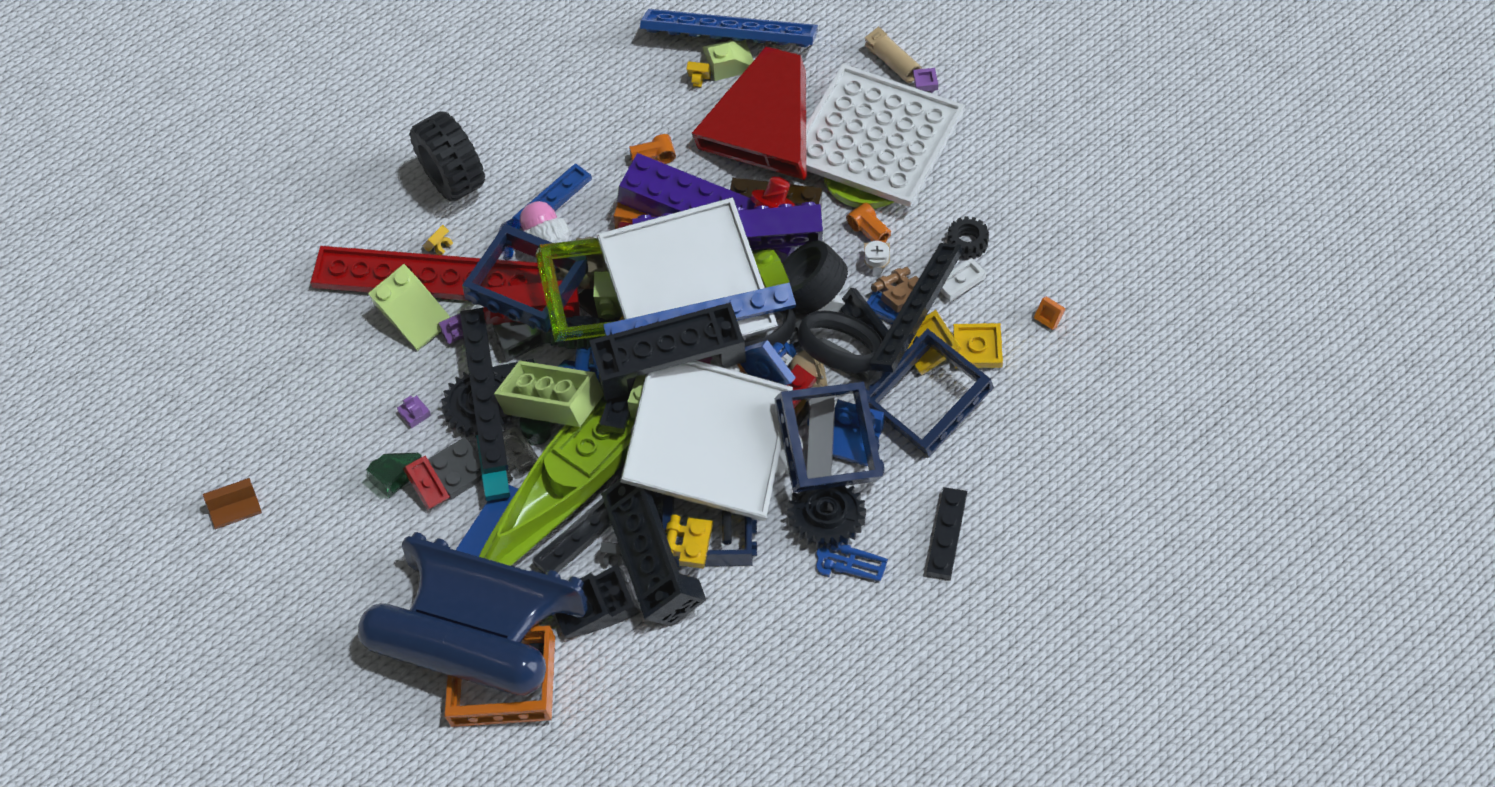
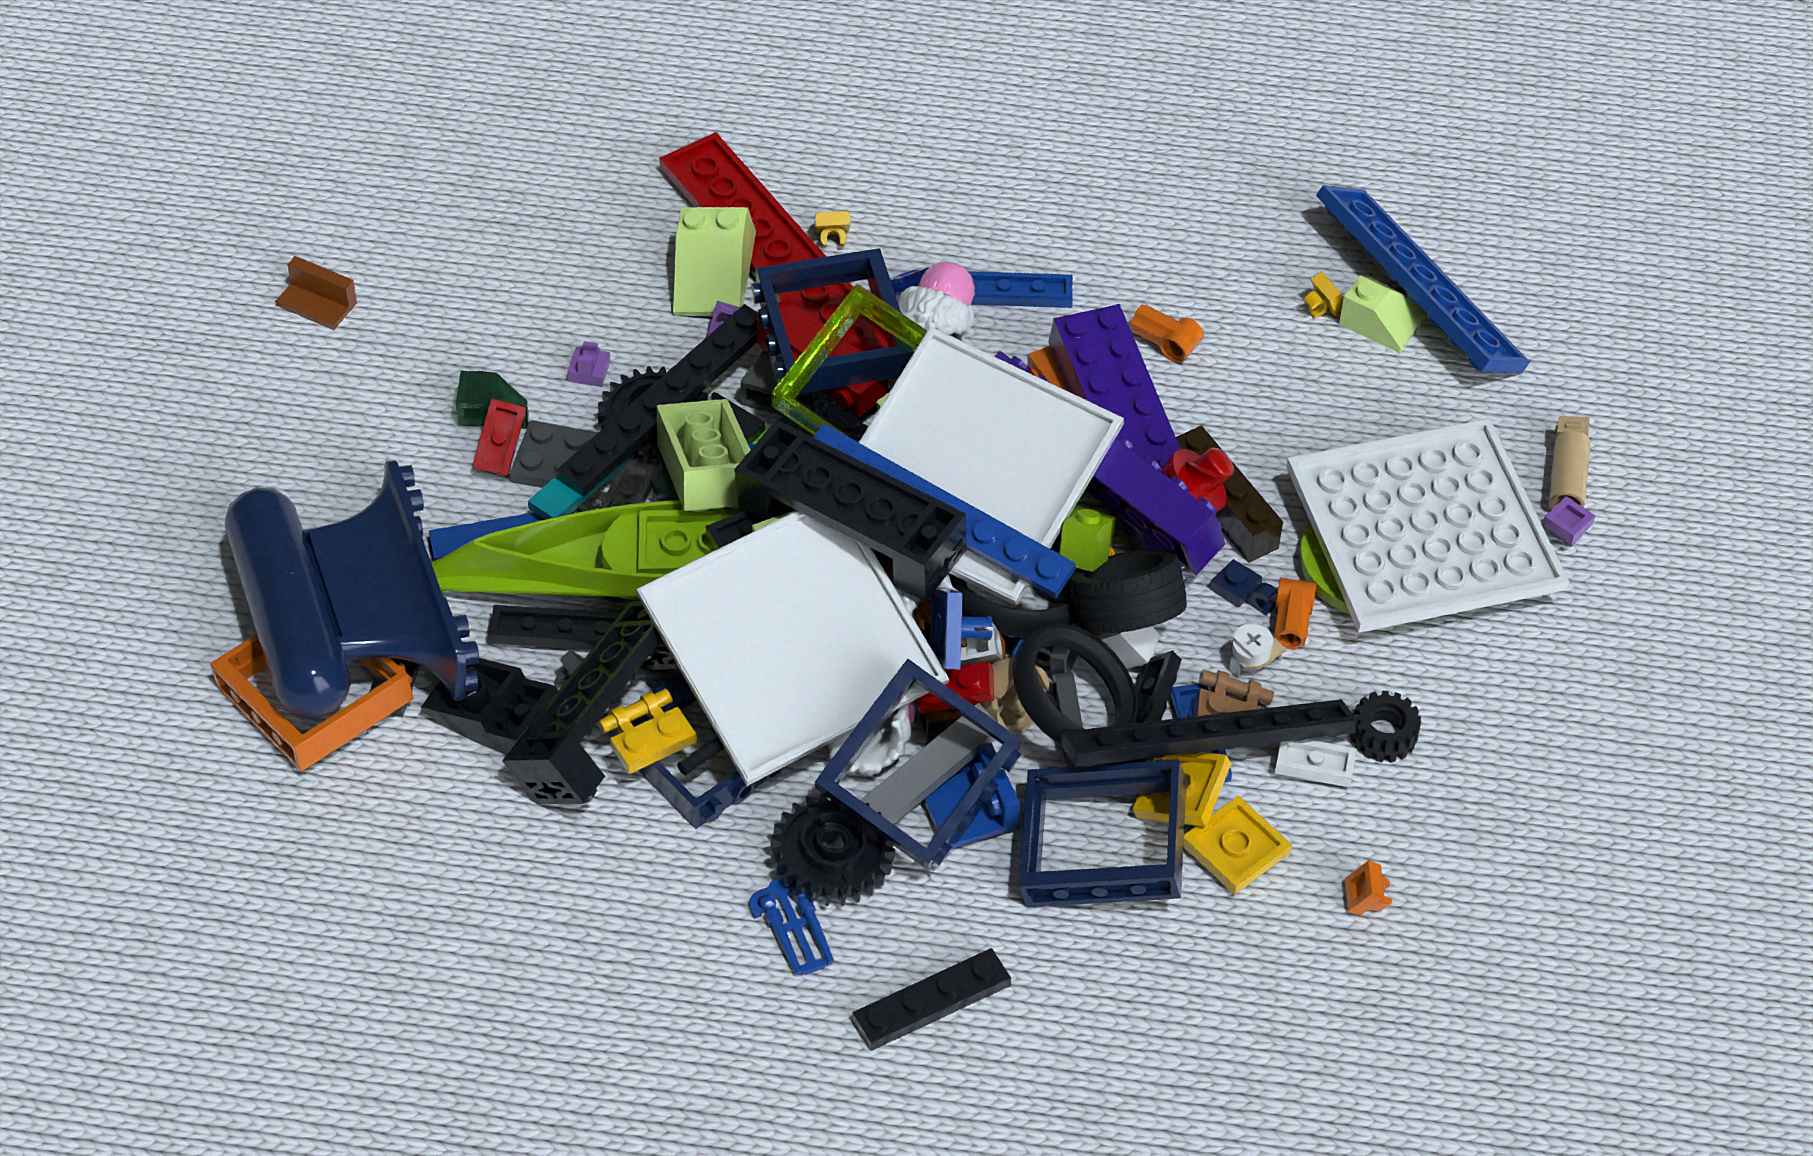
camera: 45 degrees right, 5 degrees down
black tyre [409,111,485,201] -> none
red slope [692,47,807,180] -> none
none -> dark blue plate [1210,559,1277,616]

